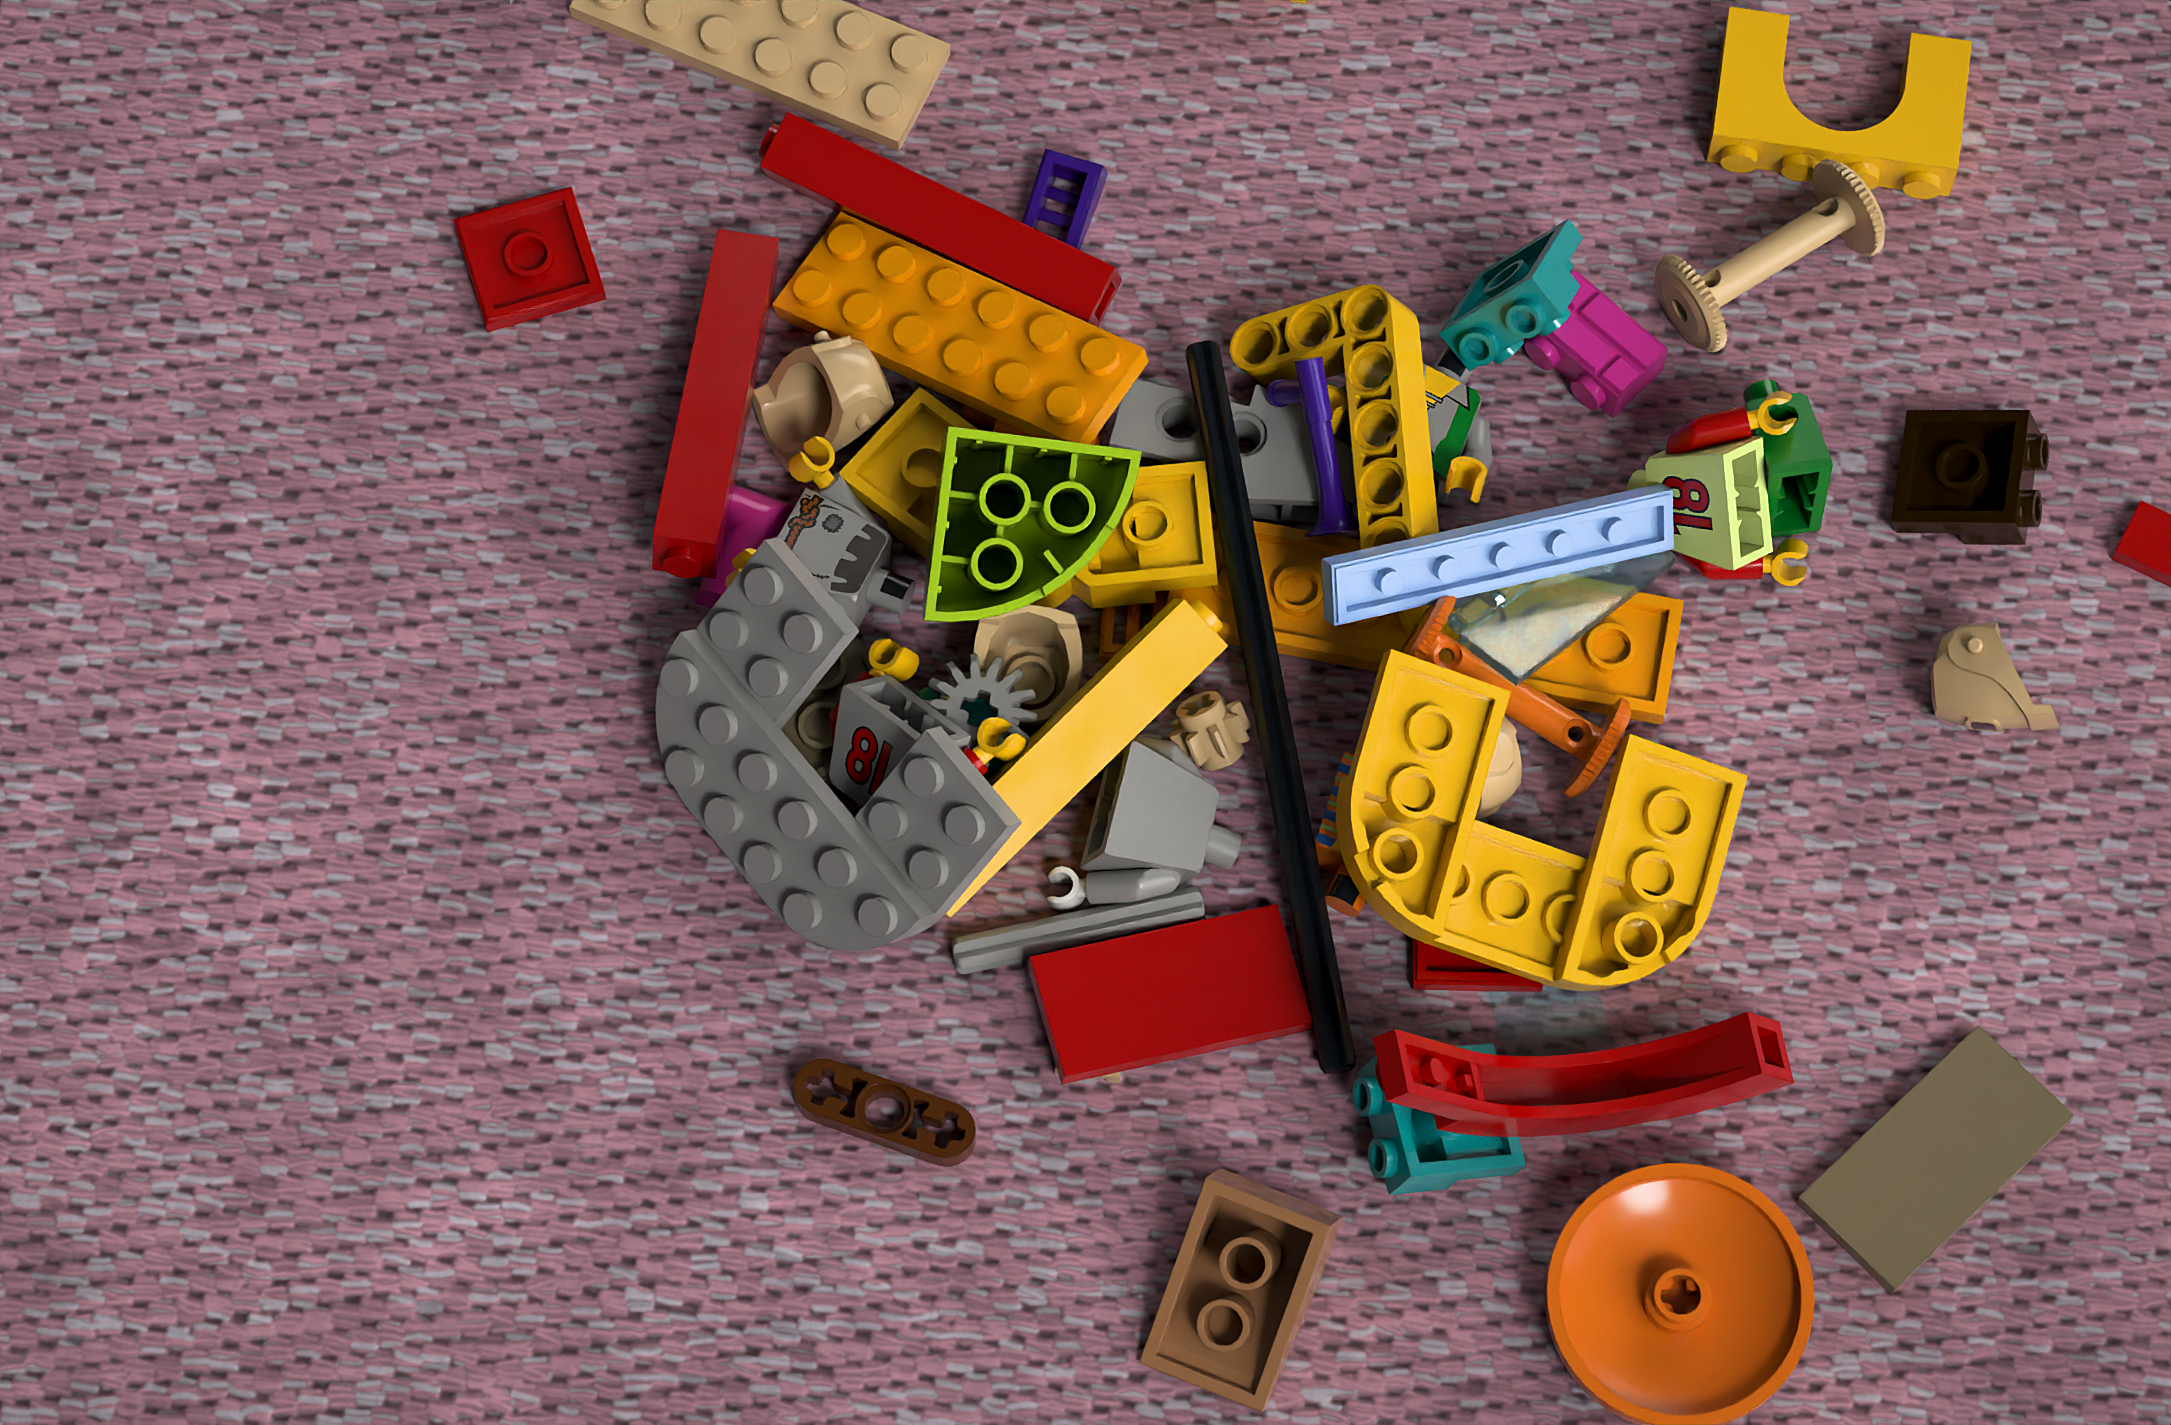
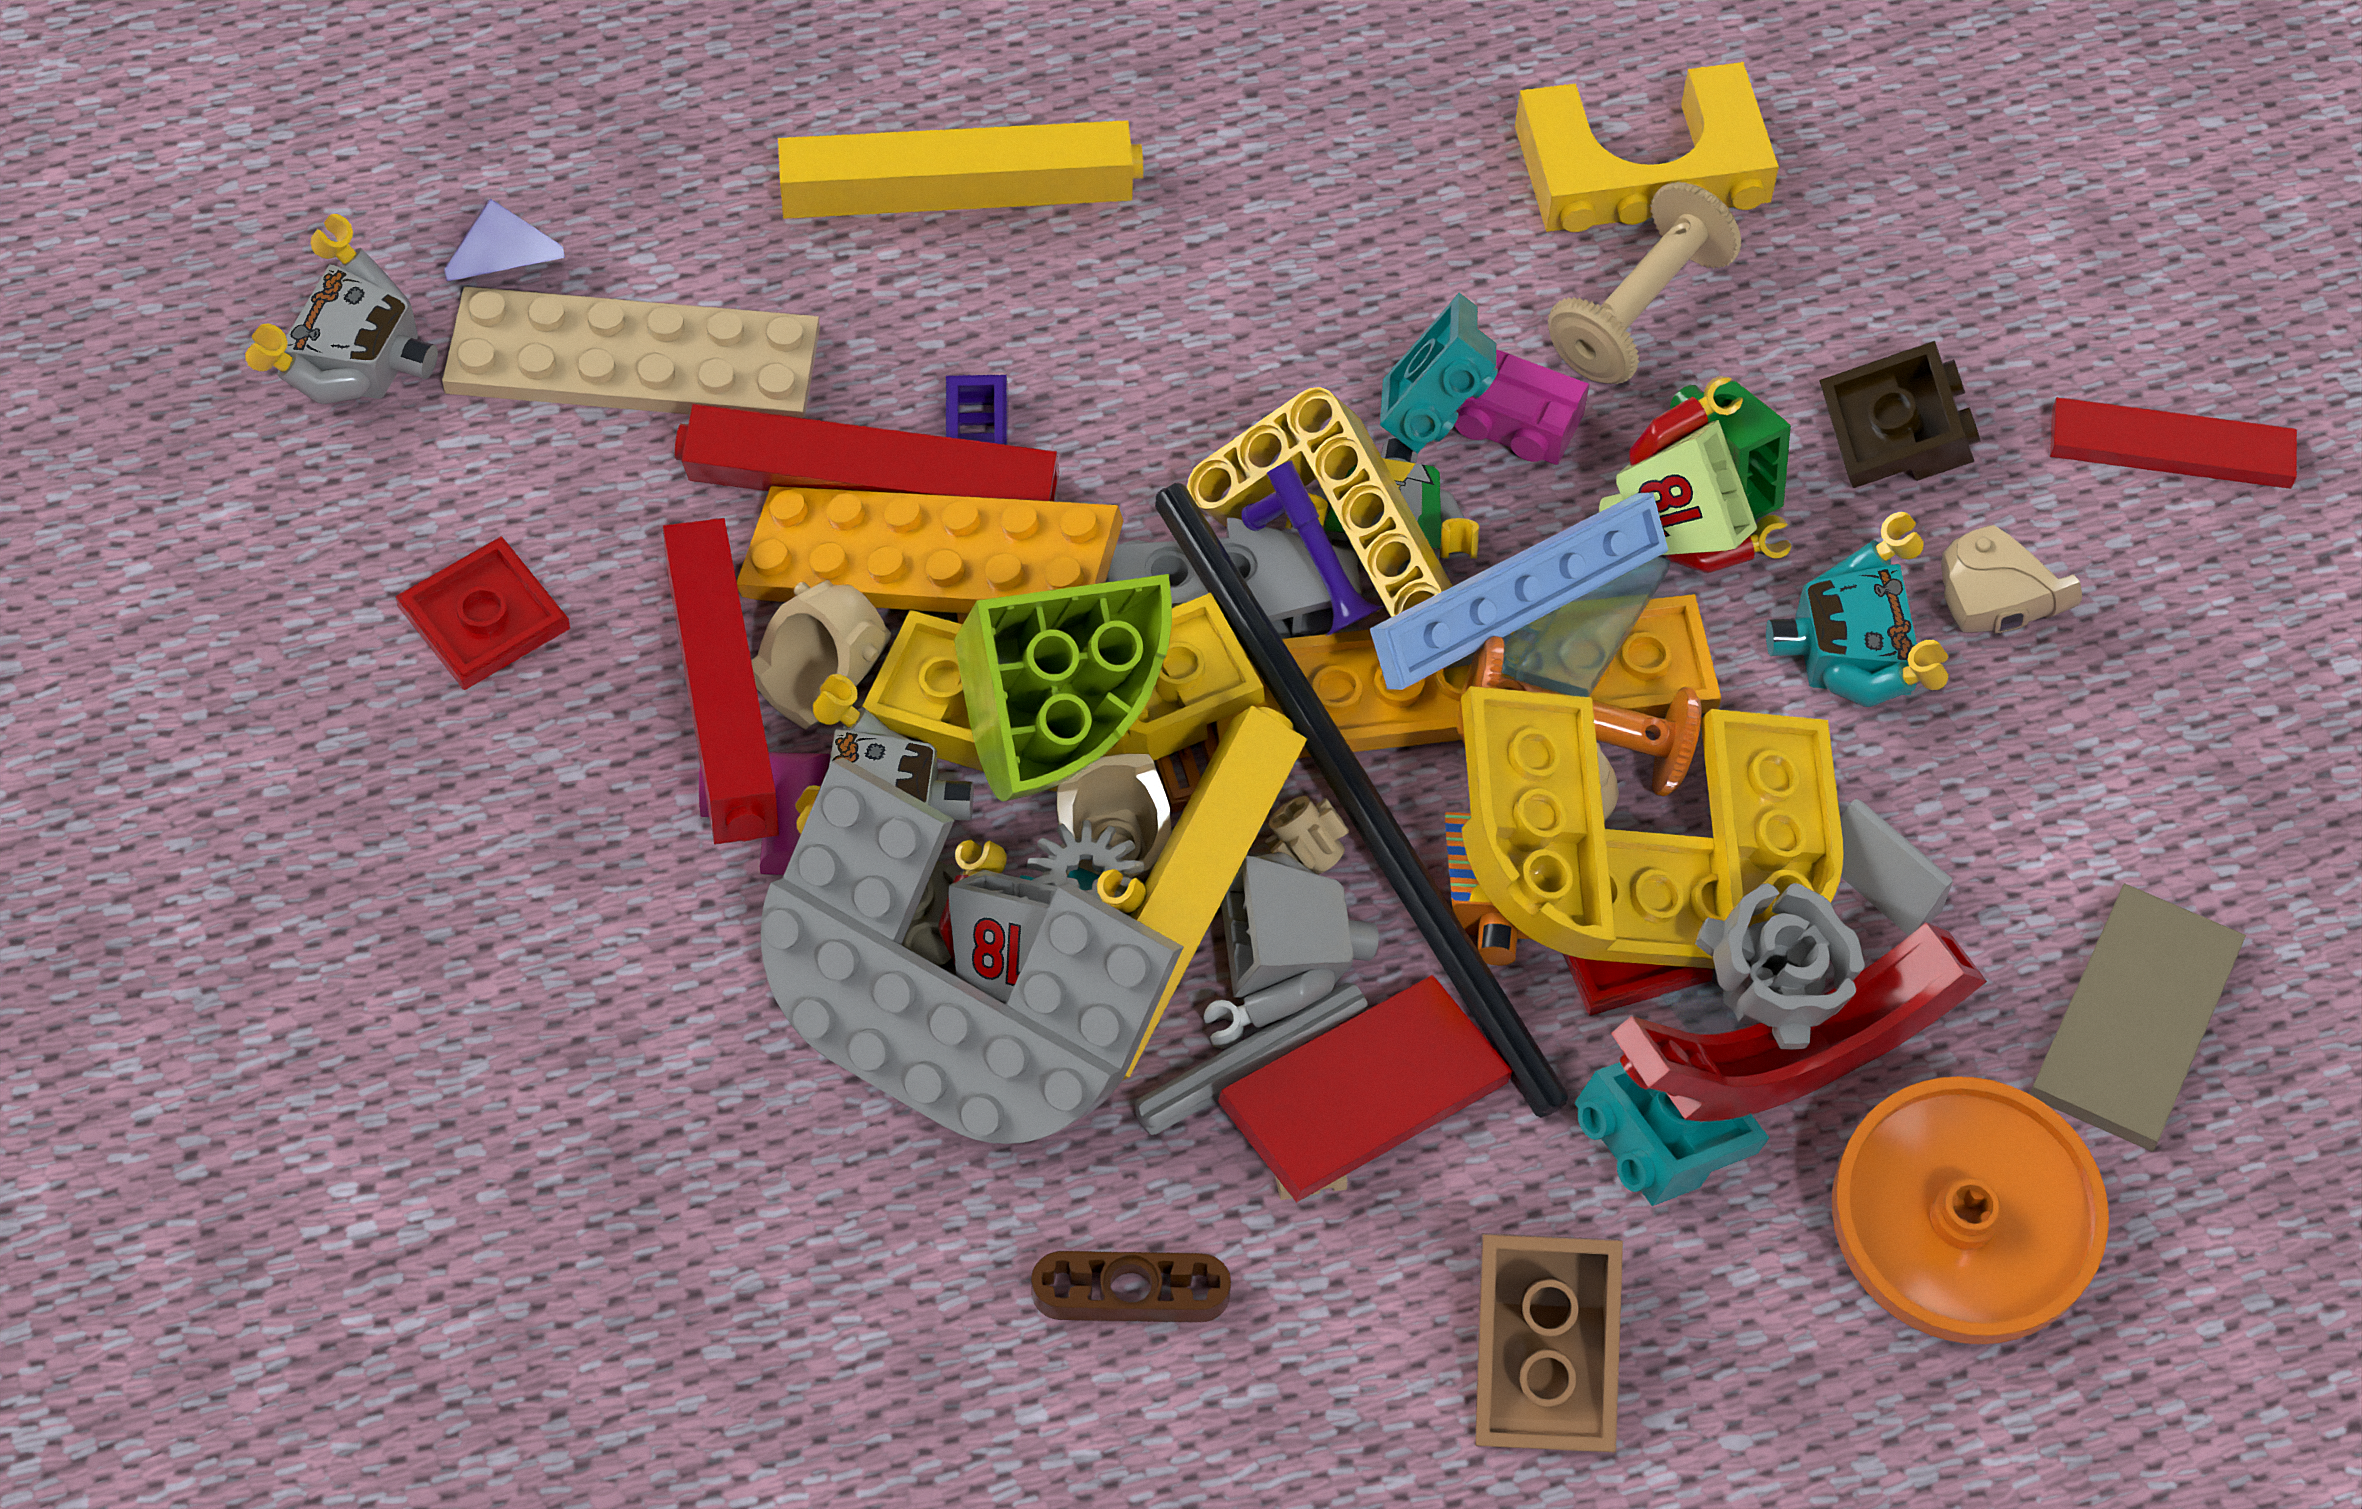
camera: 20 degrees left, 10 degrees down
none -> light grey piece [1695,883,1865,1050]
none -> torso [1766,512,1949,707]
none -> light grey slope [1840,798,1953,936]

